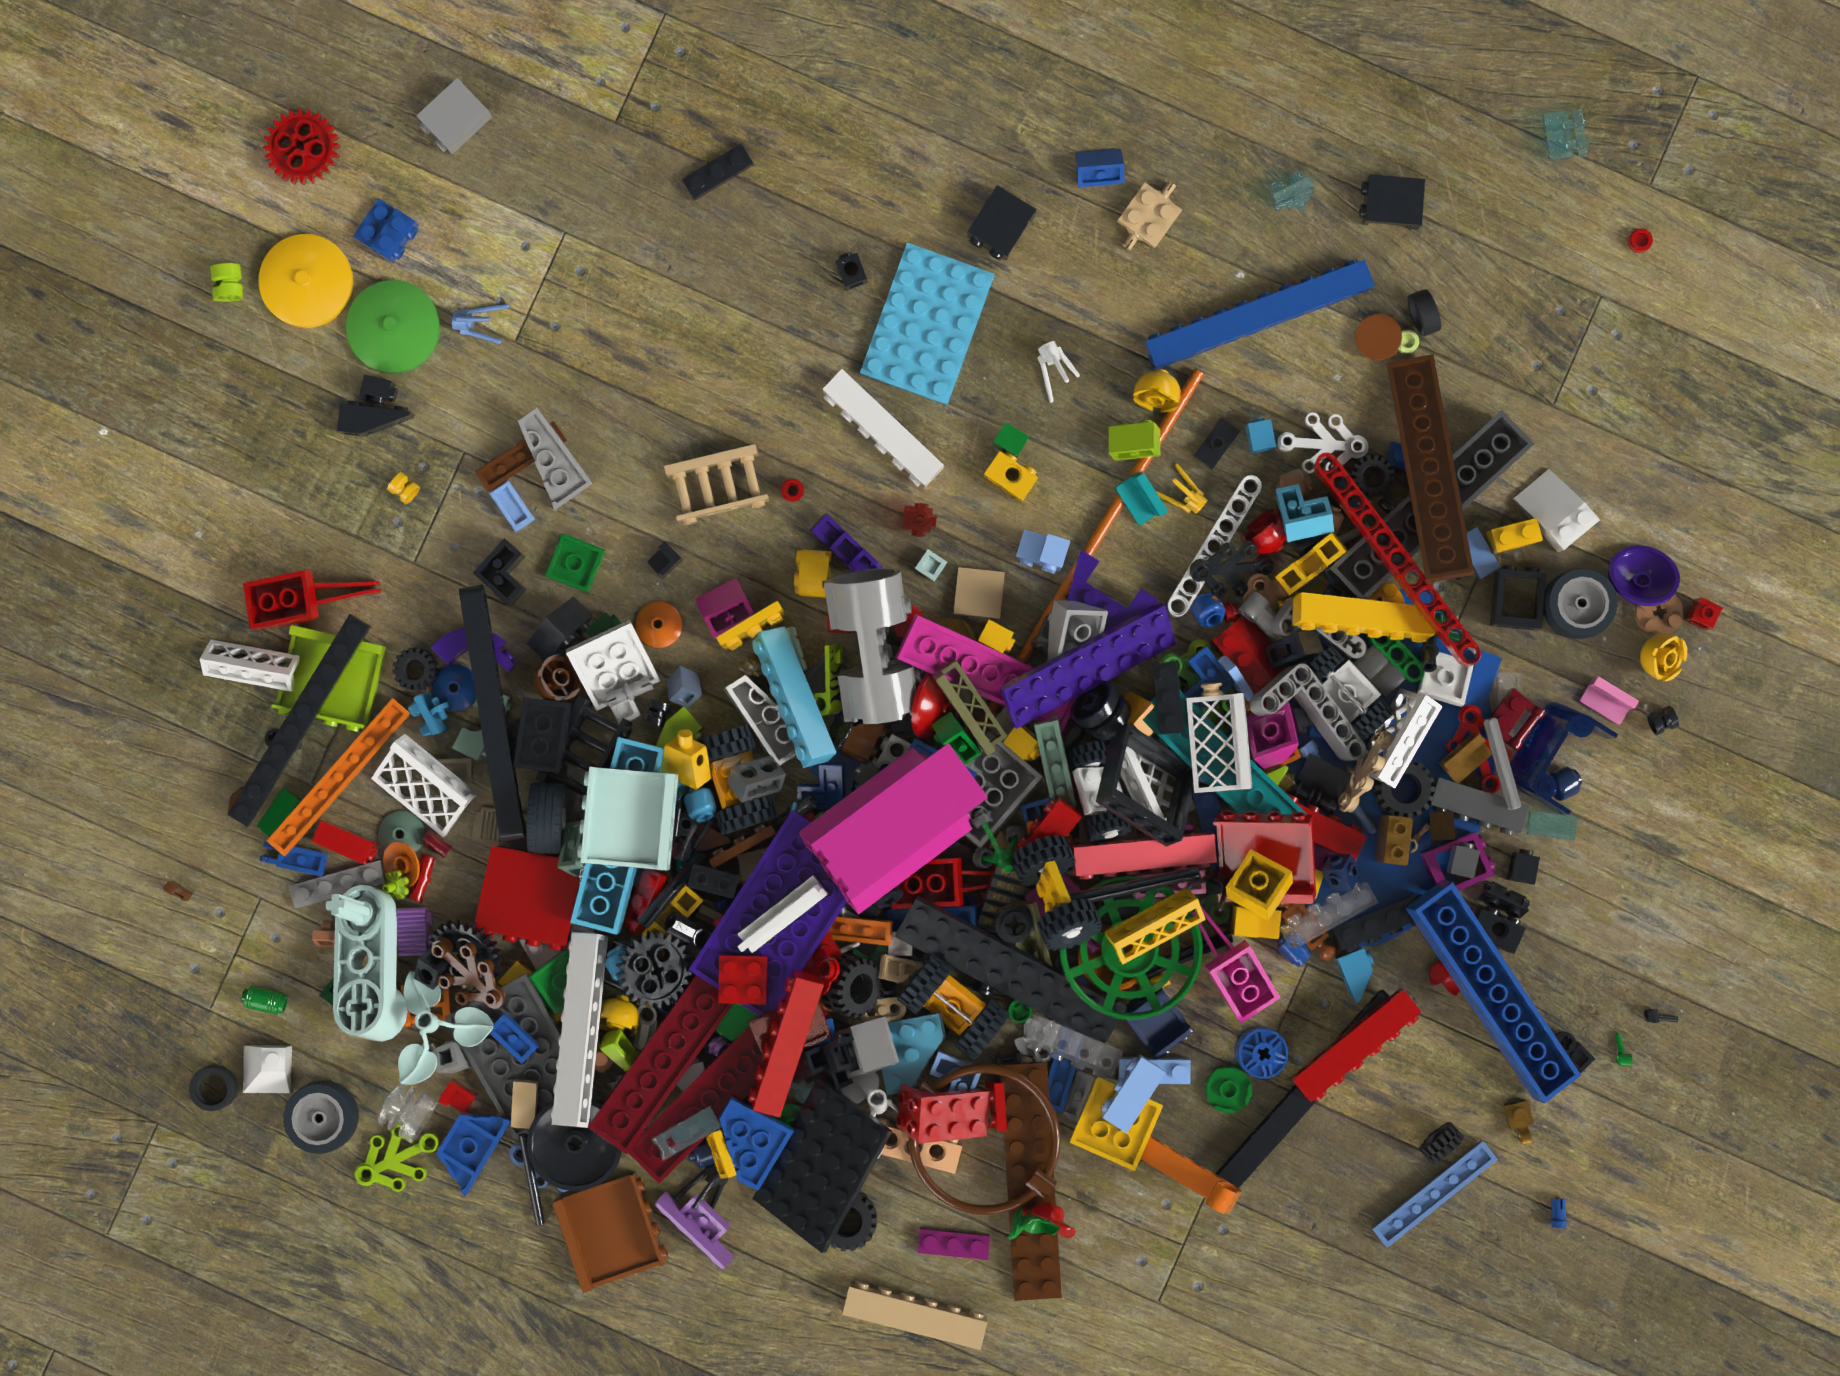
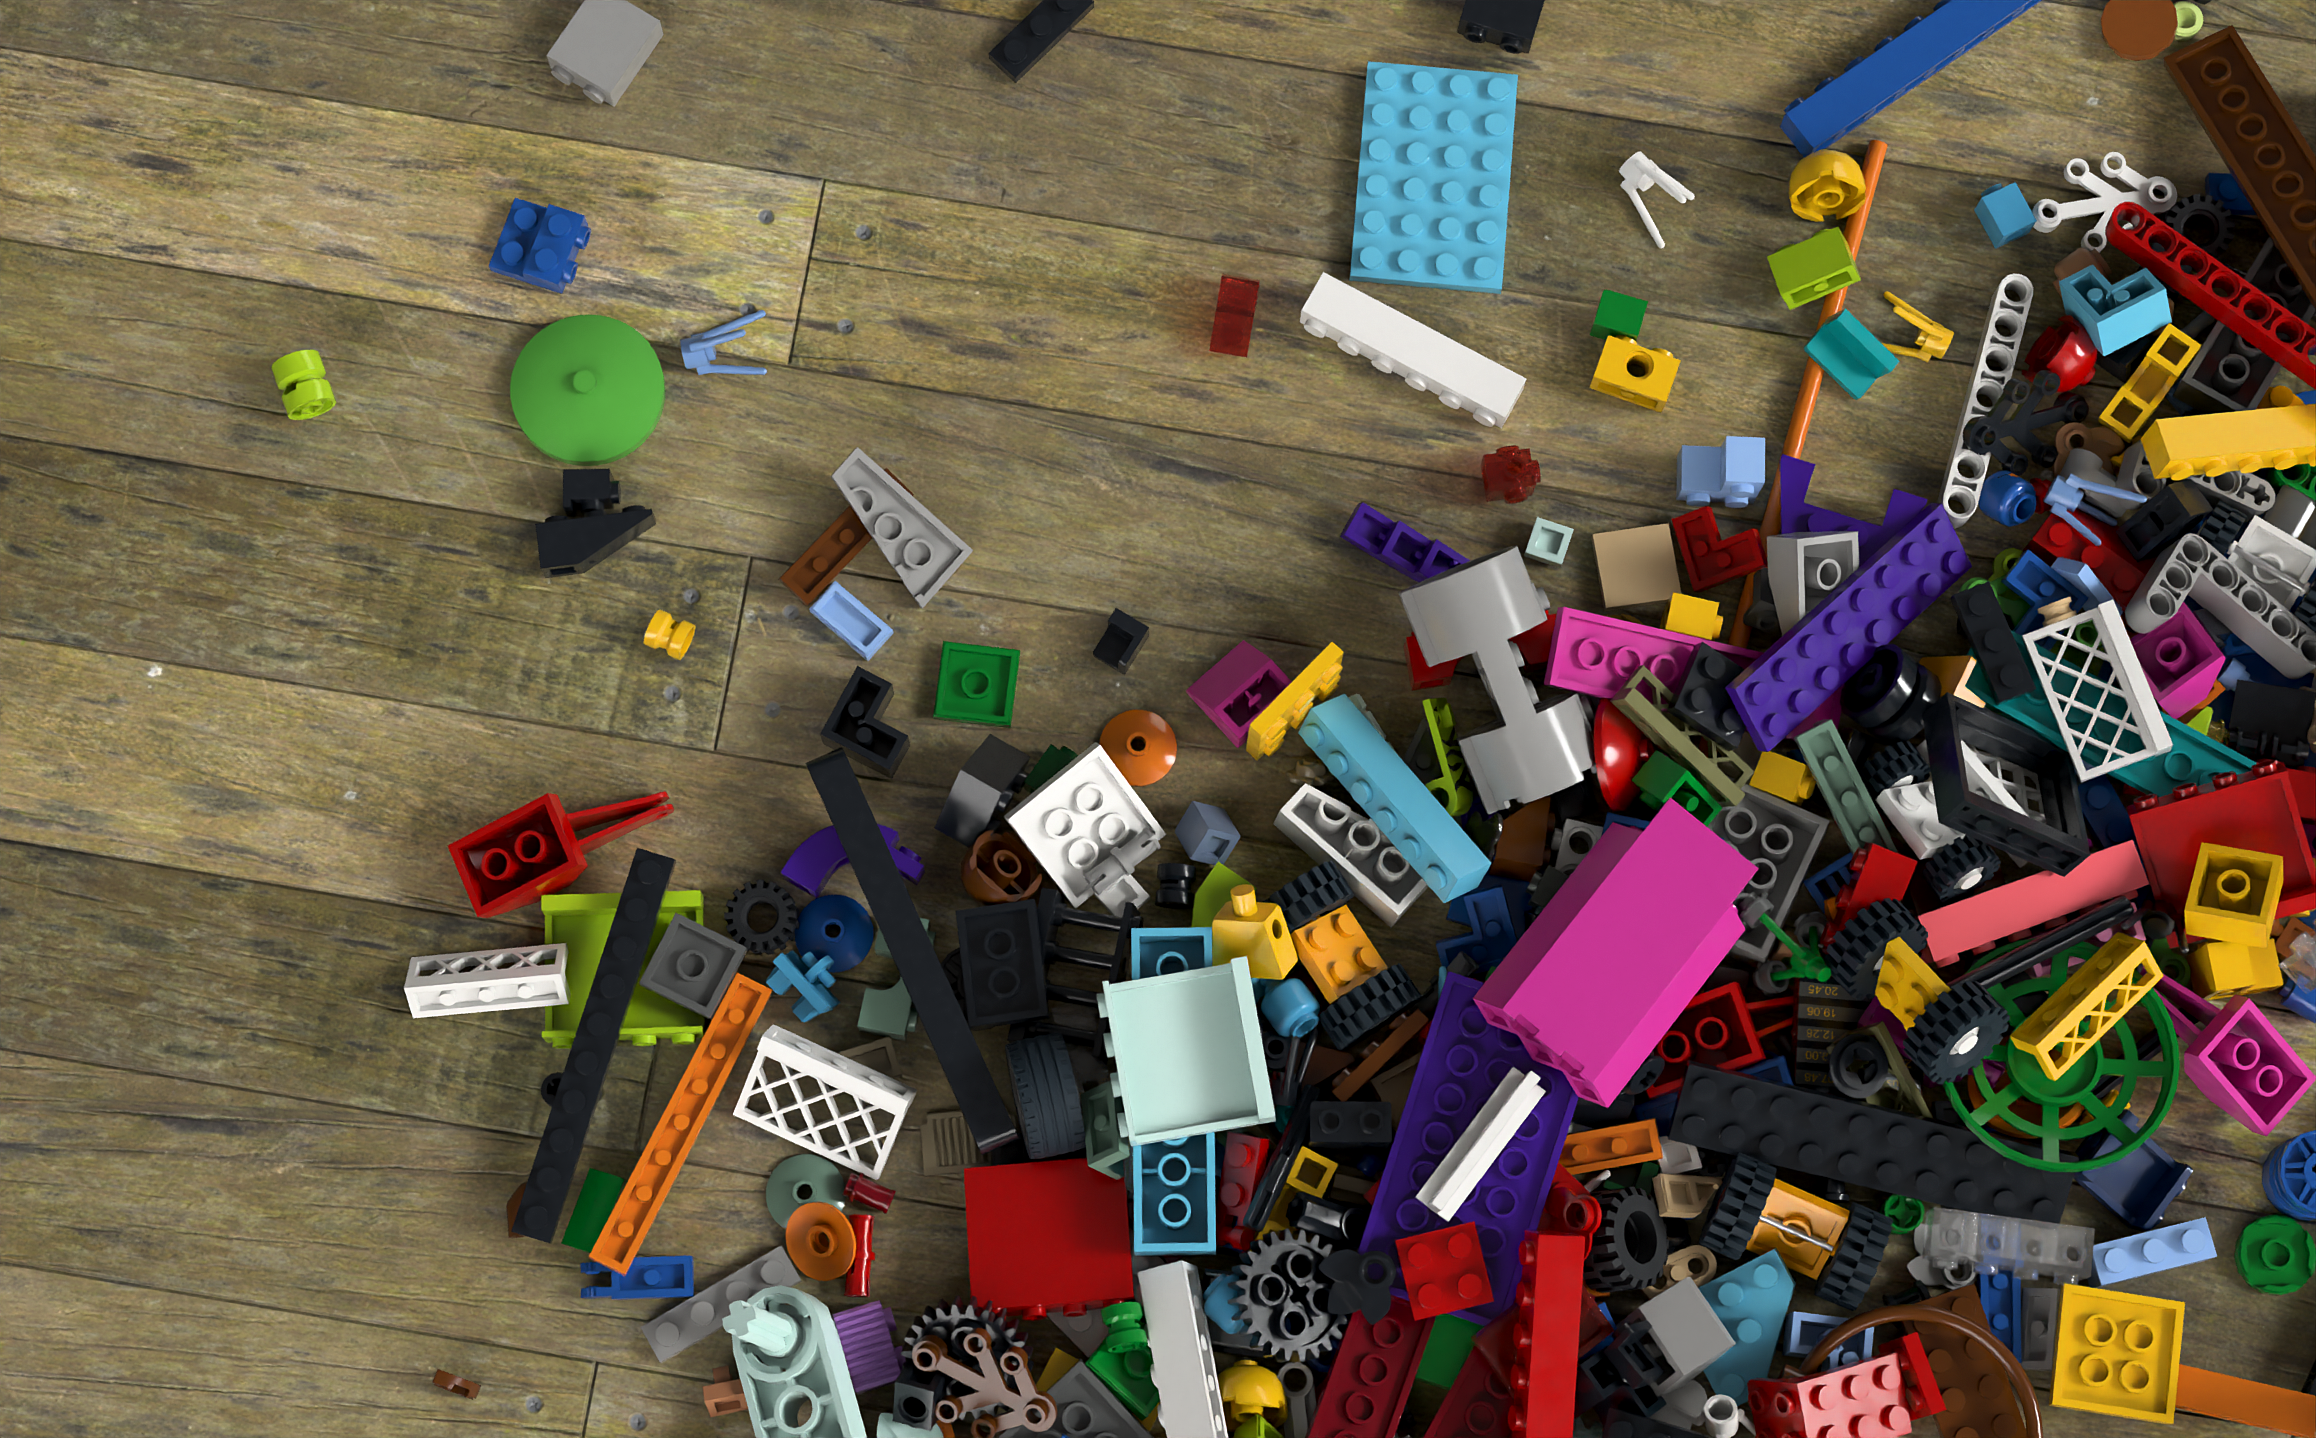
camera: 20 degrees left, 10 degrees down
yellow dish [258,234,353,328] -> none
red gear [263,108,341,186] -> none
red brick [312,820,378,864] -> none
lime plant [382,869,409,900] -> none
tan fence [664,444,769,525] -> none
medium lavender plate [709,1035,730,1057] -> none
dark grey brick [727,755,786,802] -> none
red plate [781,479,804,502] -> none
yellow brick [794,549,831,598] -> none
black brick [835,252,868,291] -> none
light blue brick [1100,1055,1166,1133] -> none
black plate [1193,418,1240,470] -> none
none -> dark grey plate [639,913,747,1020]
none -> green wheel [1101,1302,1148,1353]
none -> clear red plate [1209,274,1260,358]
none -> black plate [1319,1249,1396,1325]
none -> black plate [1667,642,1746,751]
none -> red plate [1671,506,1768,593]
none -> medium blue plant [2043,473,2147,546]

